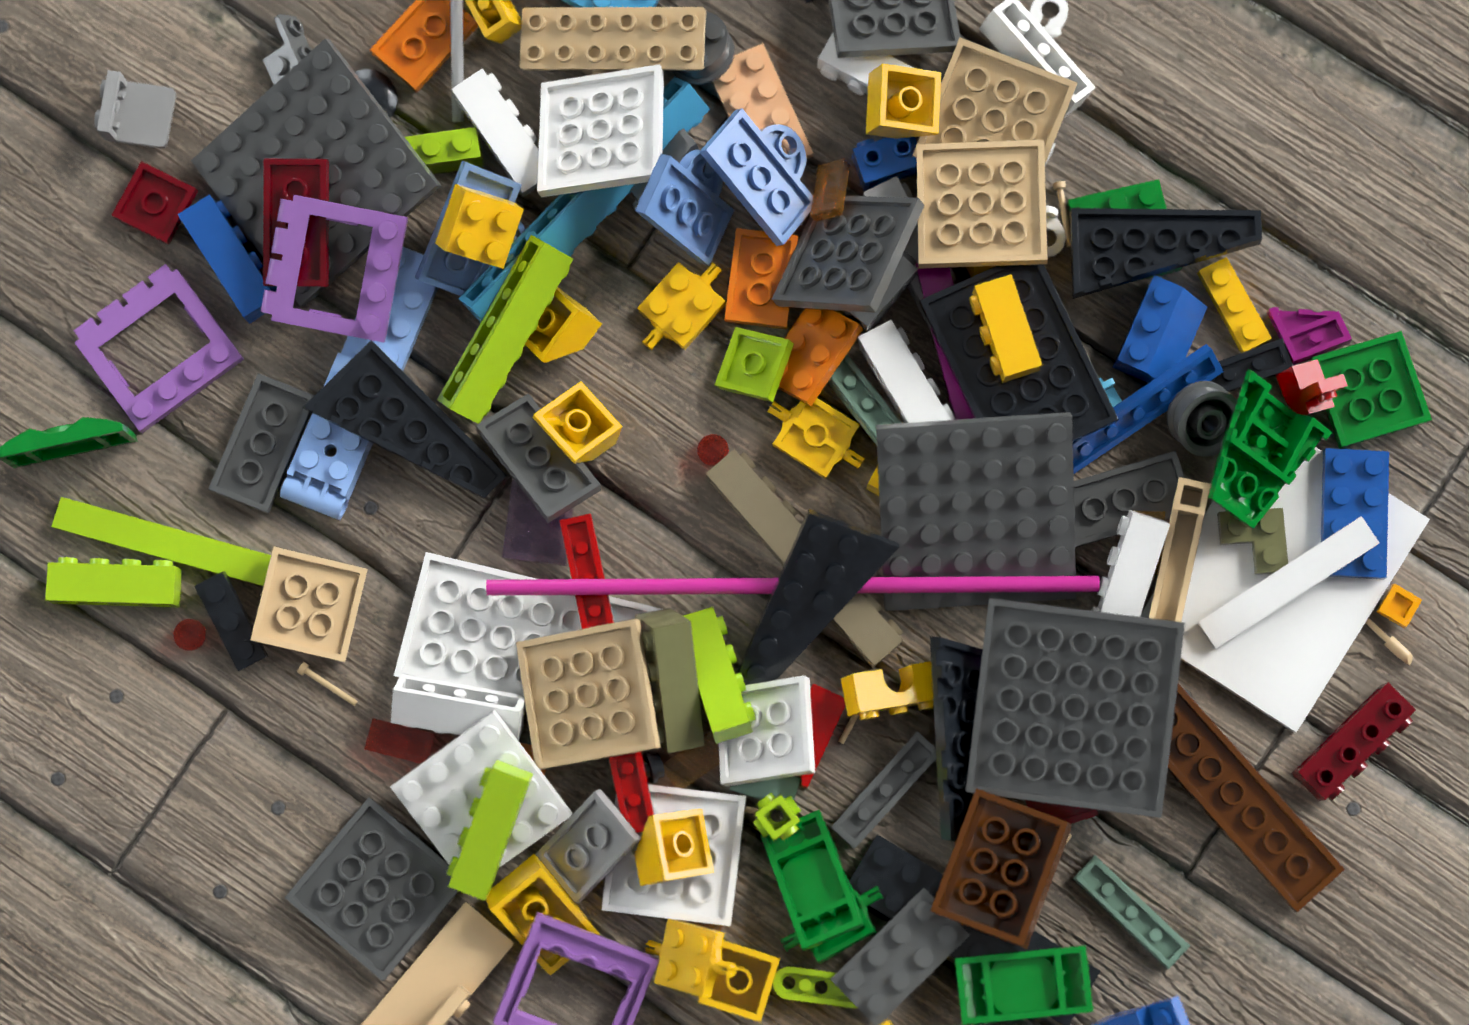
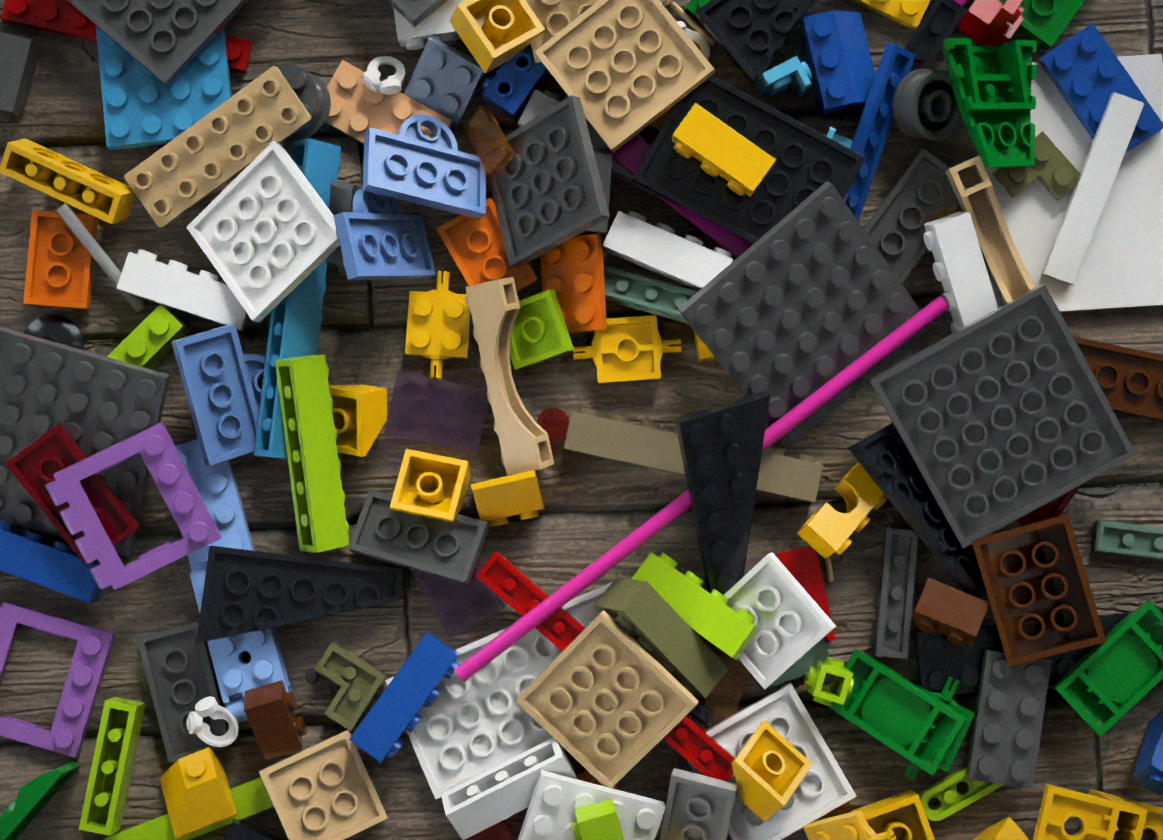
camera: 35 degrees left, 5 degrees up
yellow brick [435,184,524,269] -> none
none -> lime brick [78,697,146,836]
none -> yellow slope [159,747,237,839]
none -> white piece [186,696,239,747]
none -> reddish brown brick [244,680,307,760]
none -> olive plate [314,641,387,731]
none -> blue brick [349,631,460,763]
none -> white piece [361,56,405,95]
none -> clear purple plate [384,371,489,453]
none -> sand blue plate [404,36,484,124]
none -> tan arch [465,277,554,475]
none -> yellow slope [471,470,545,527]
none -> medium azure bracket [755,56,812,99]
none -> reddish brown brick [911,578,989,646]

